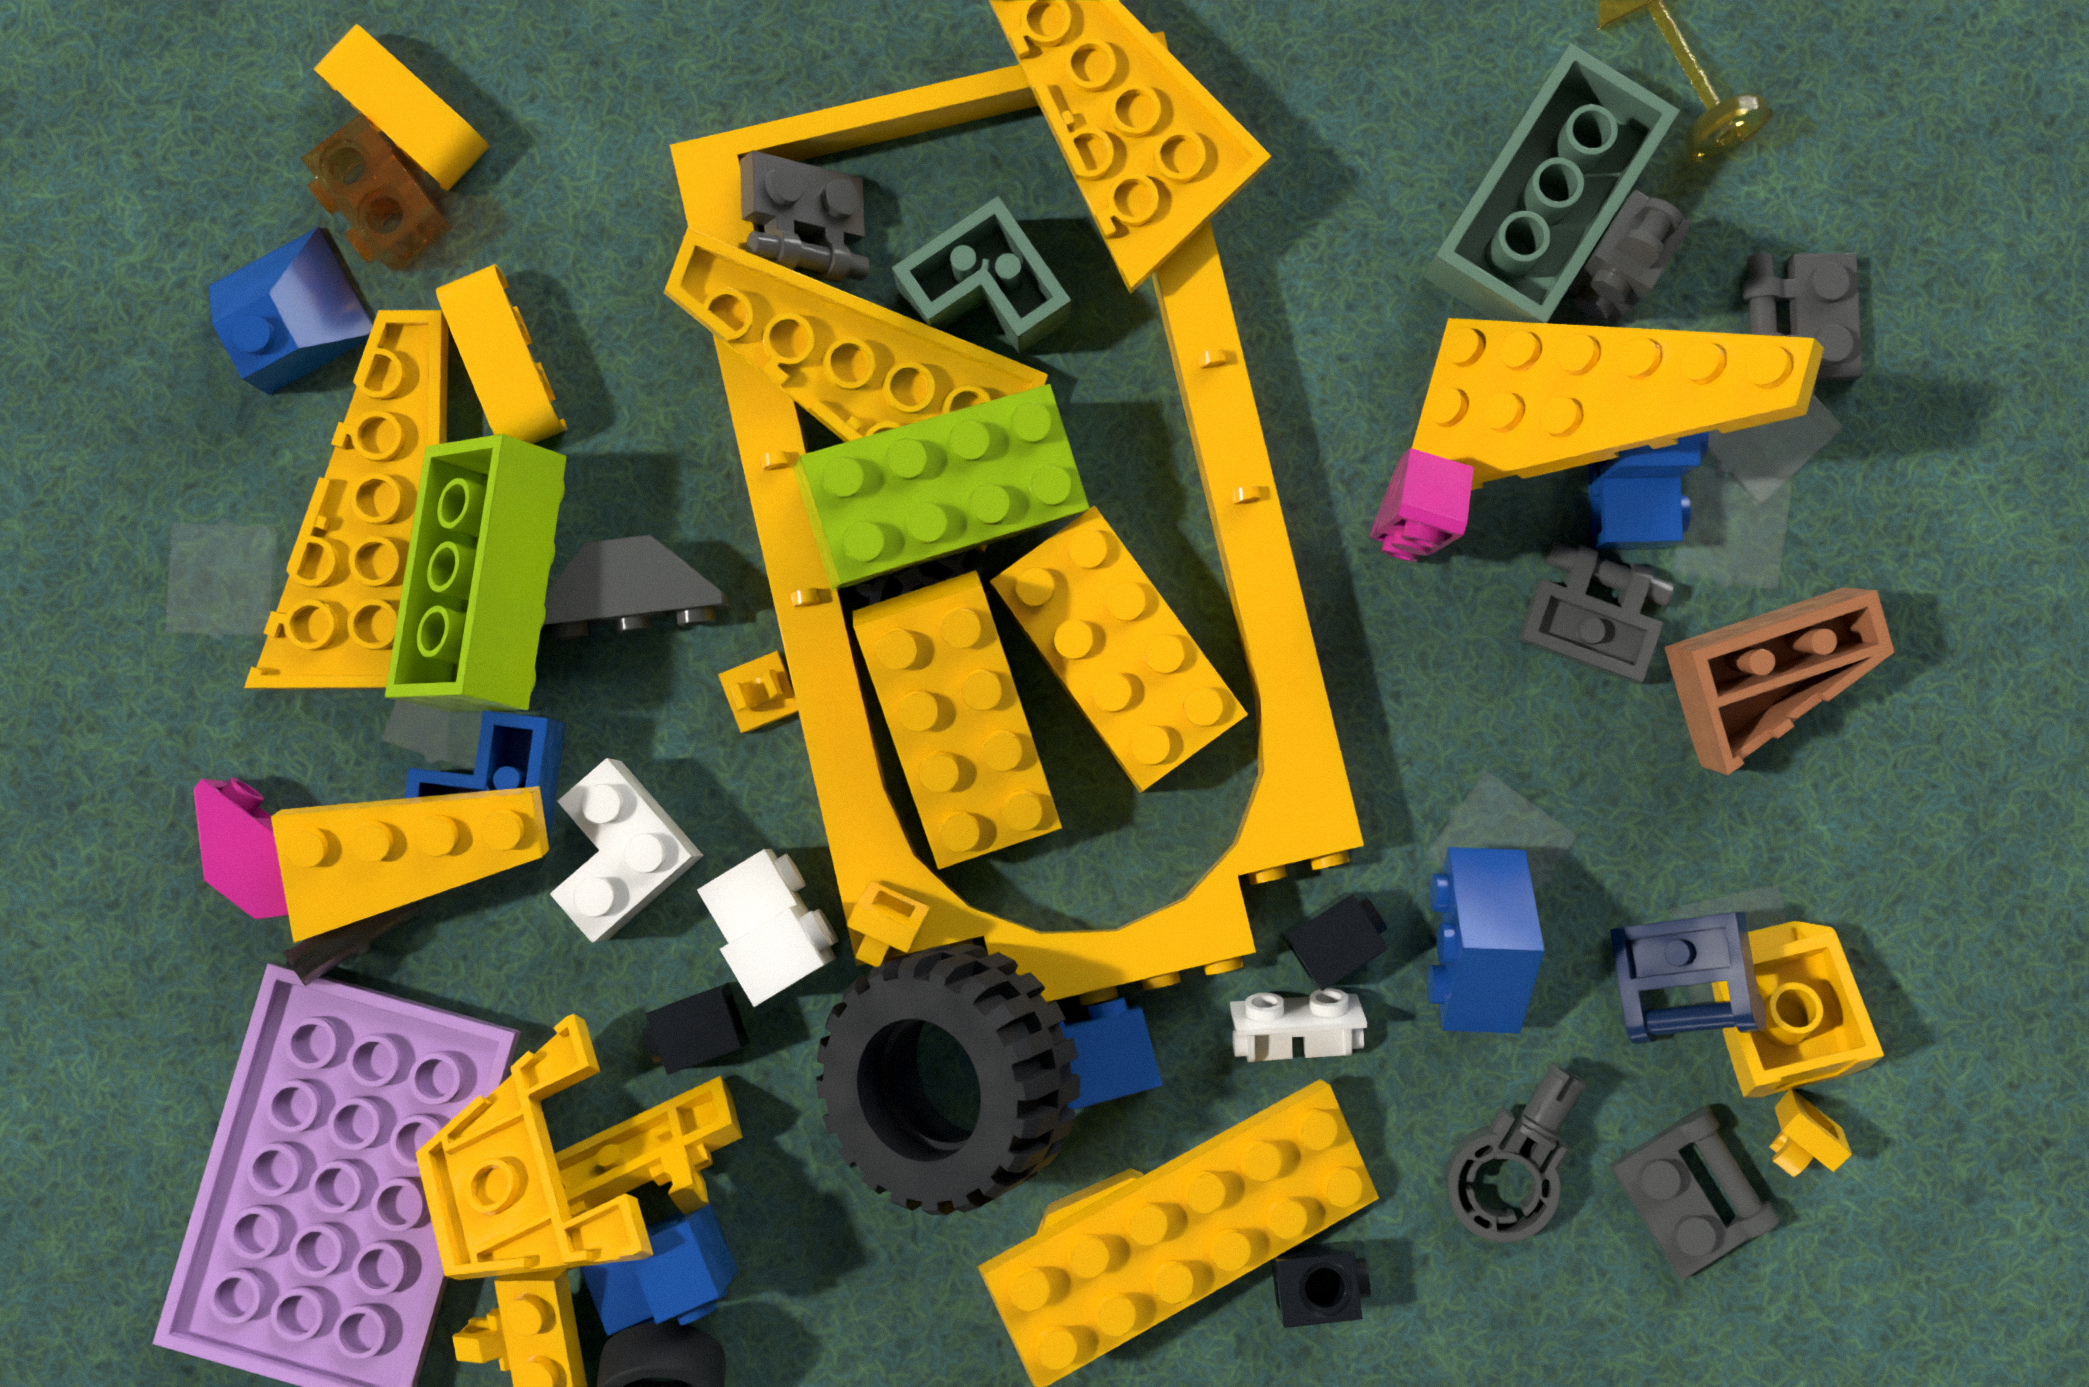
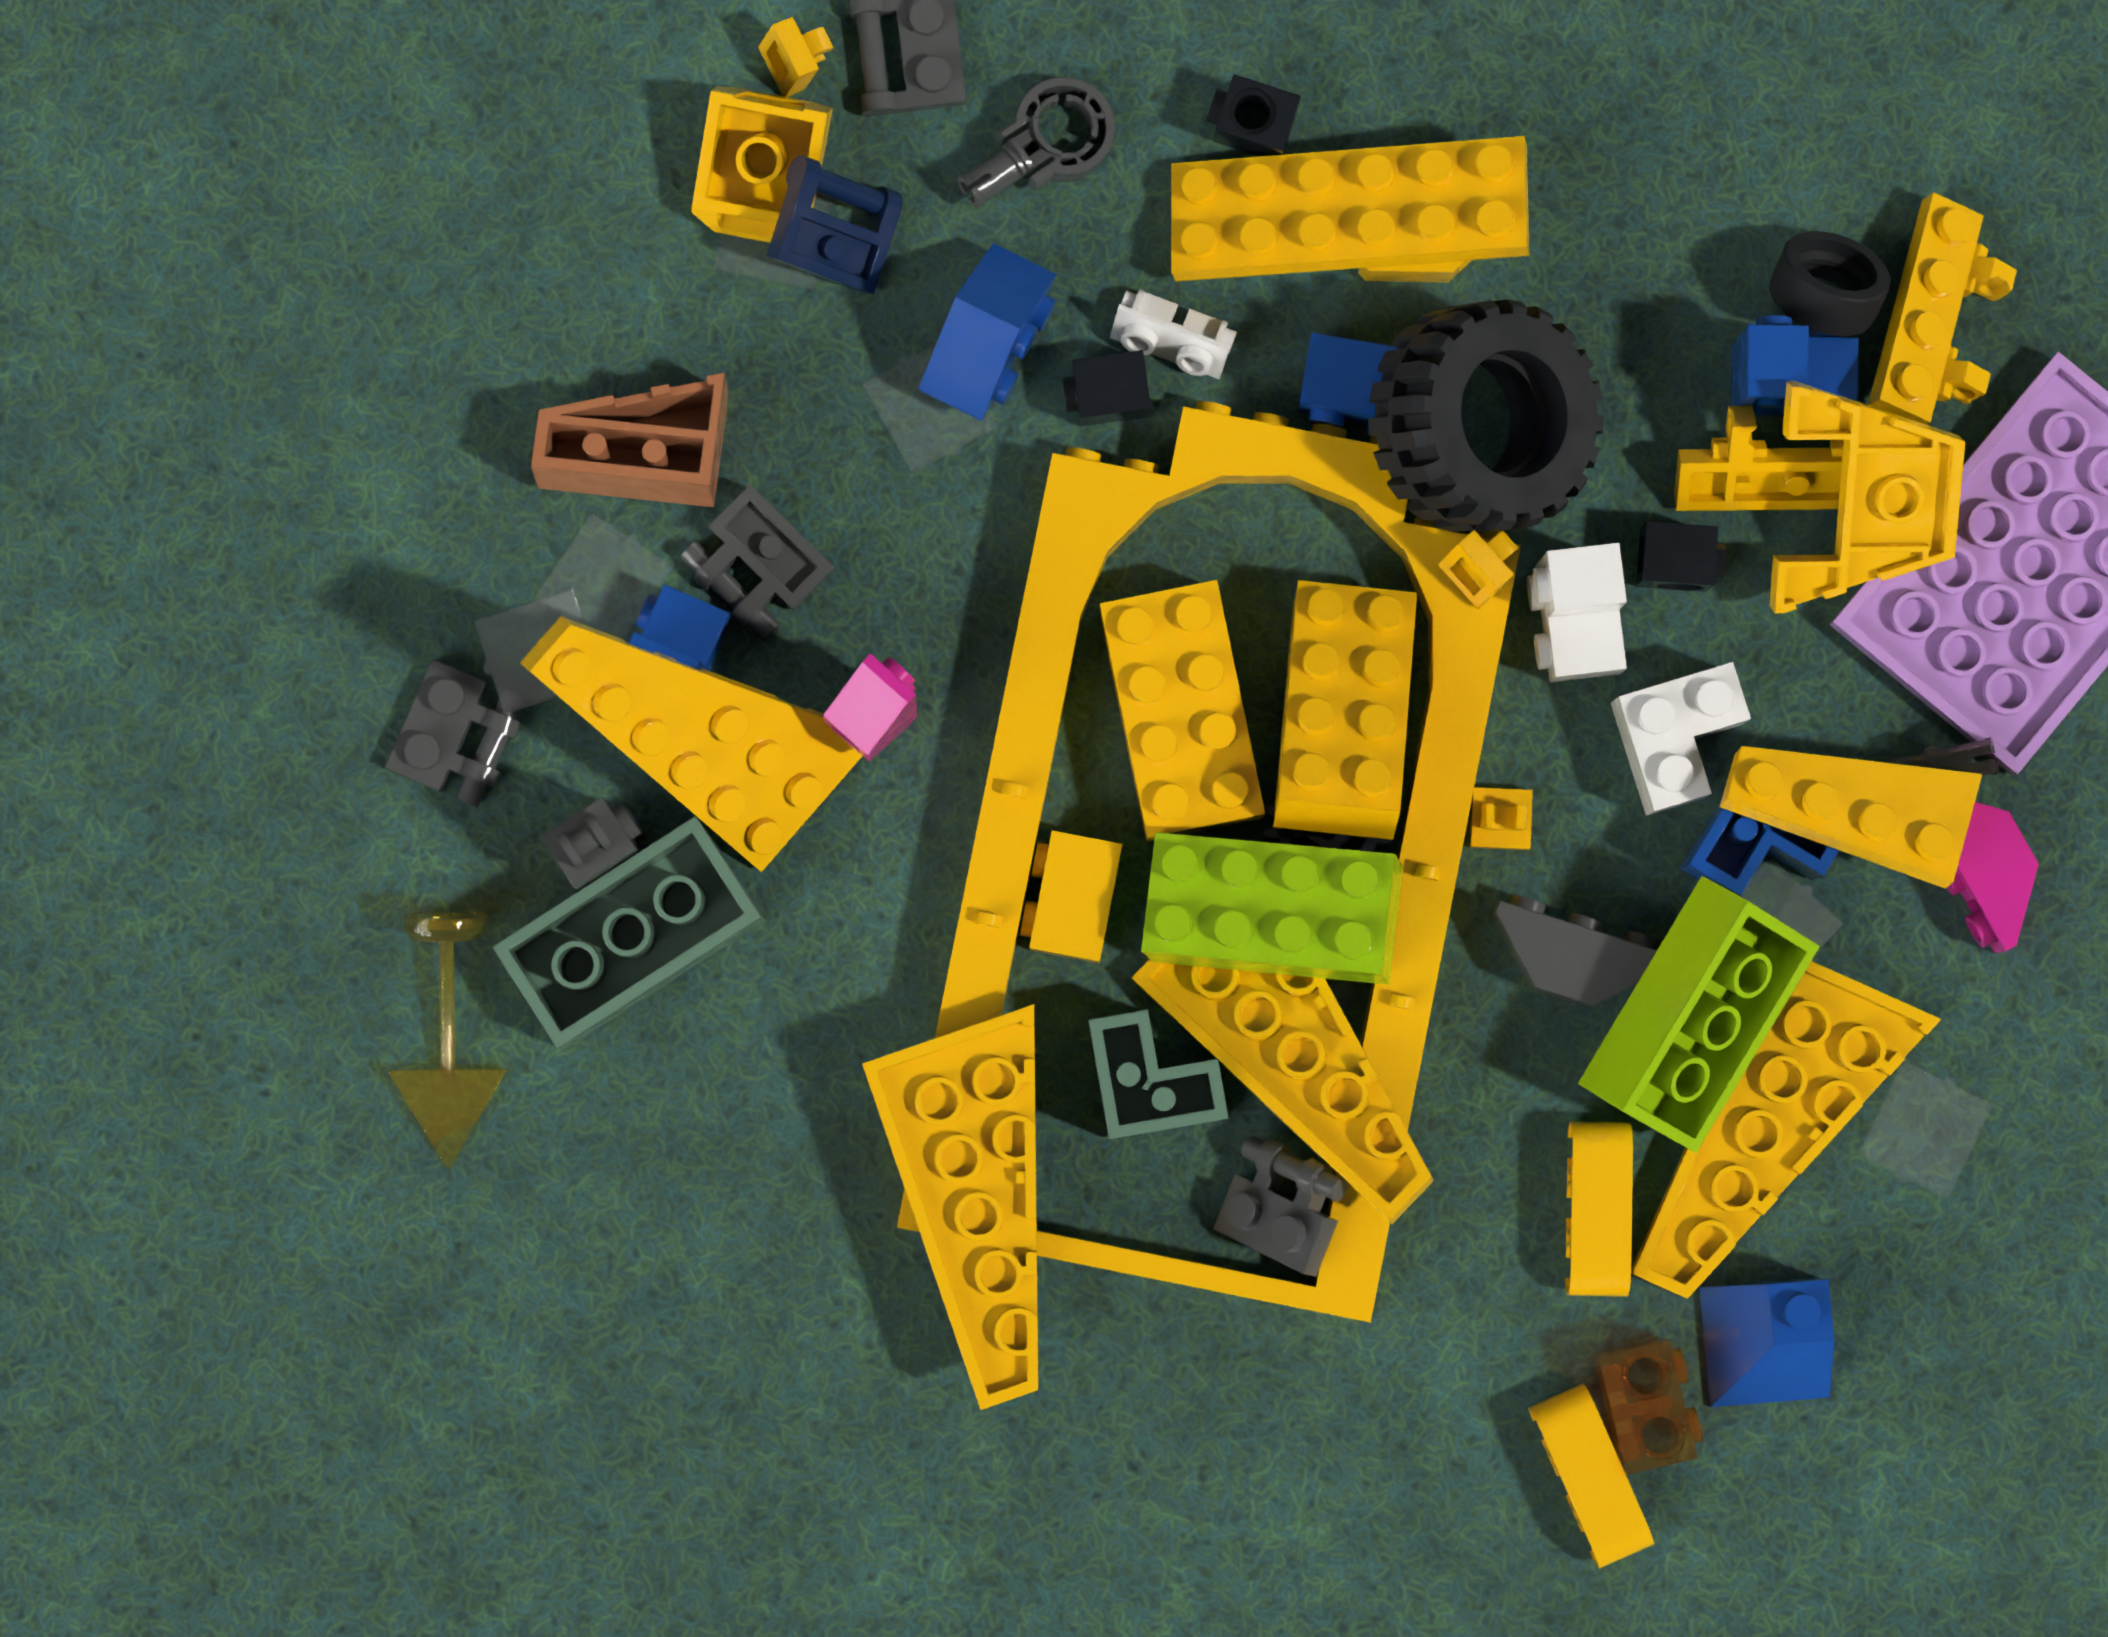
camera: 155 degrees left, 0 degrees up
none -> yellow brick [1020,830,1122,964]

